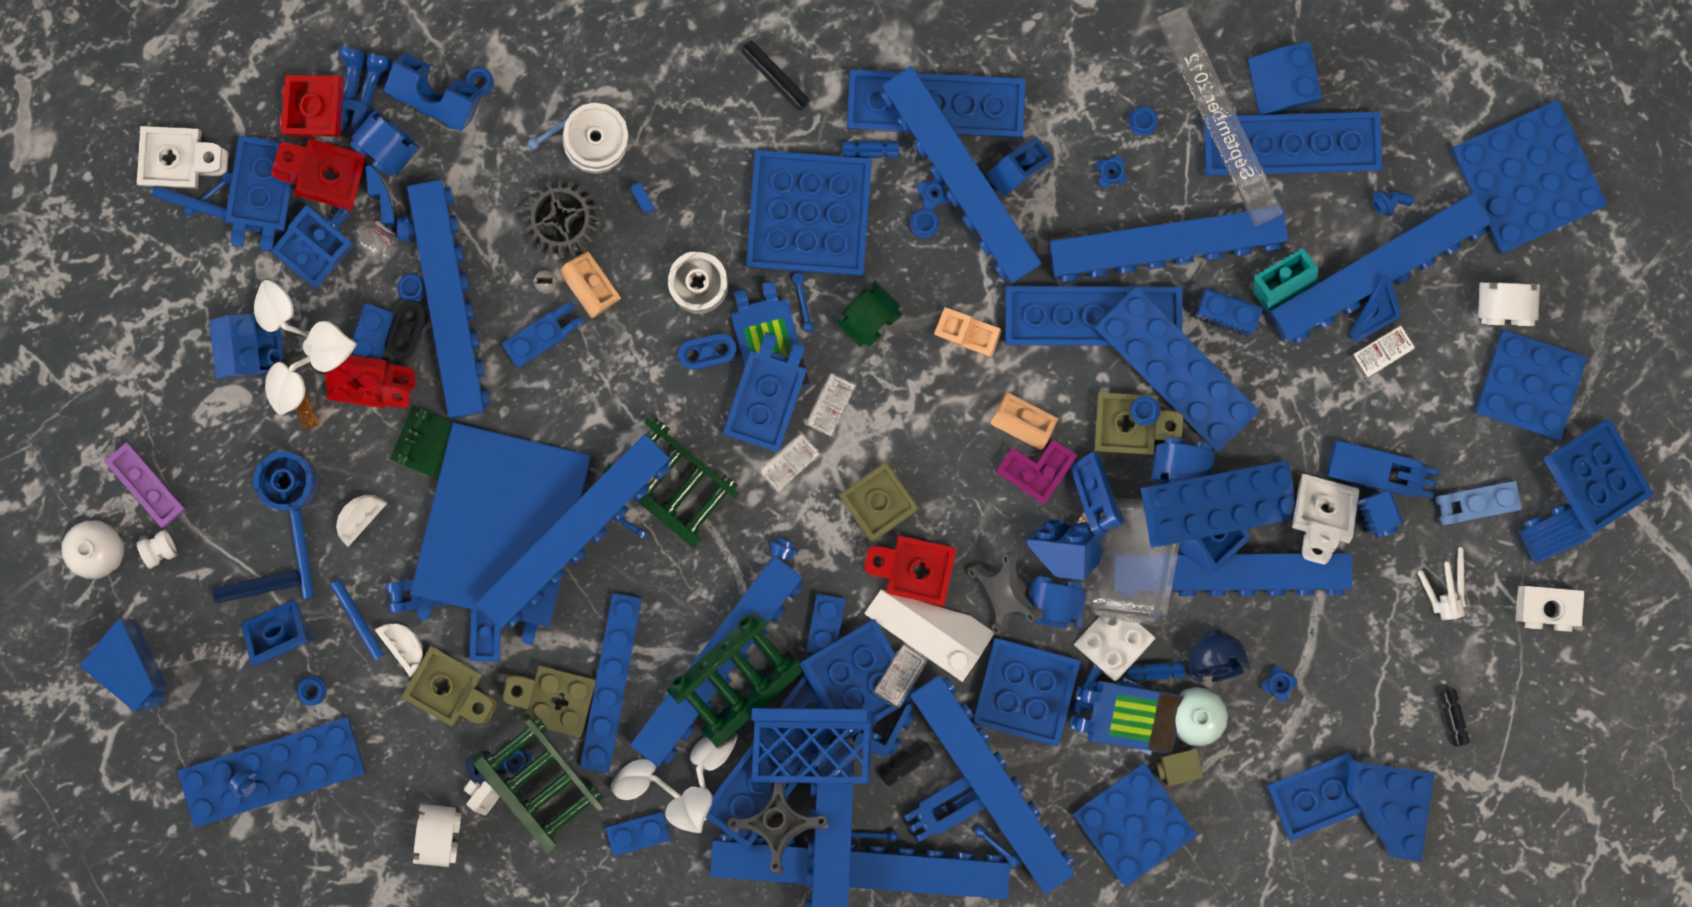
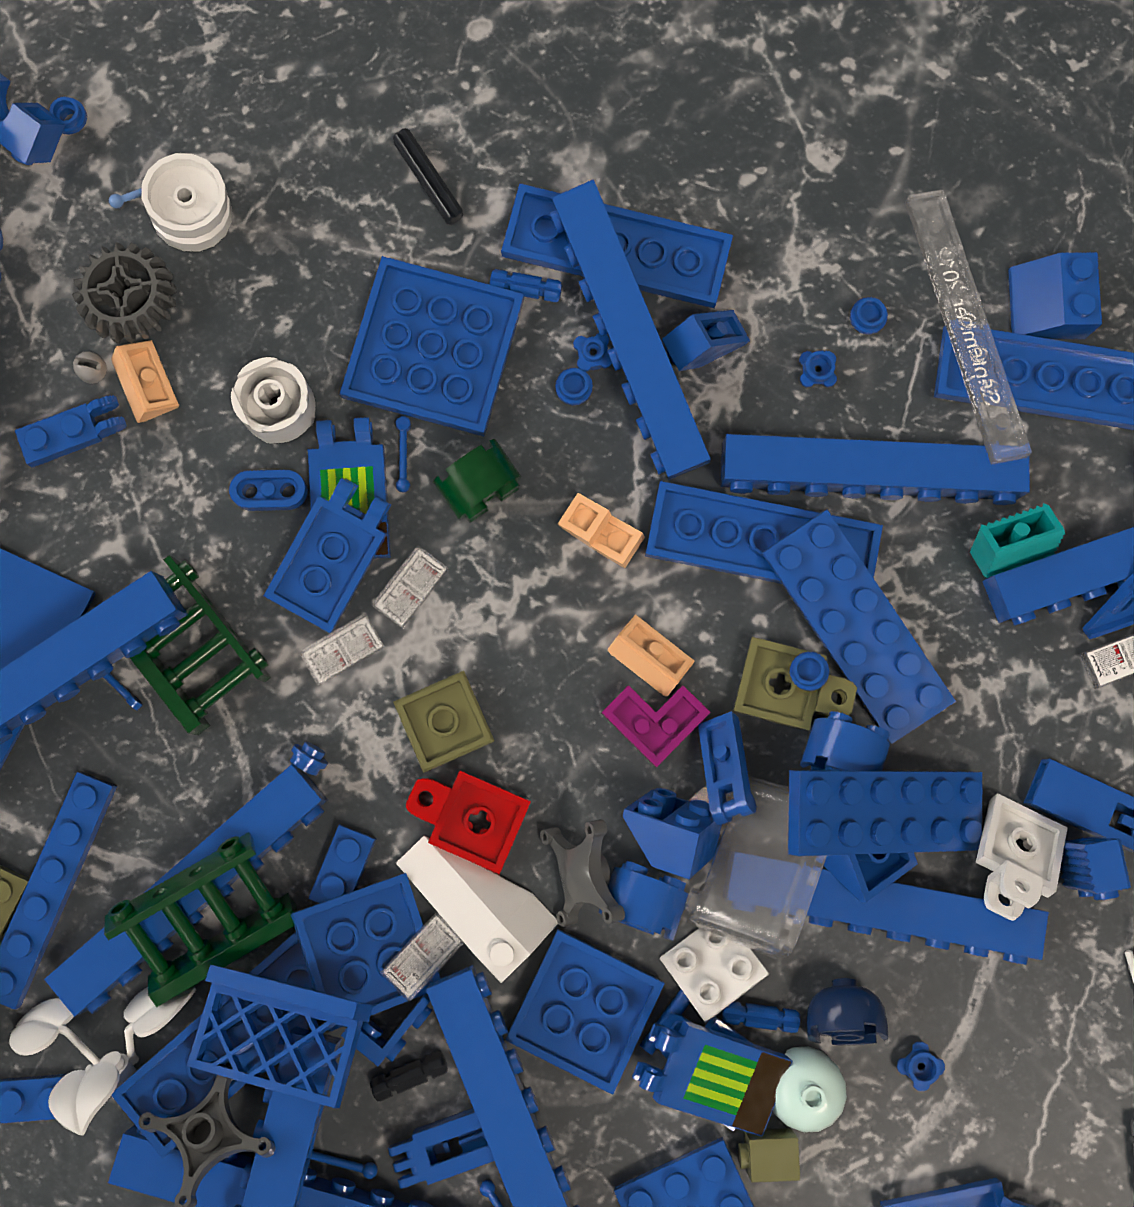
camera: 15 degrees right, 5 degrees down
blue tile [631,182,656,216] -> none
blue brick [1195,288,1263,337] -> none

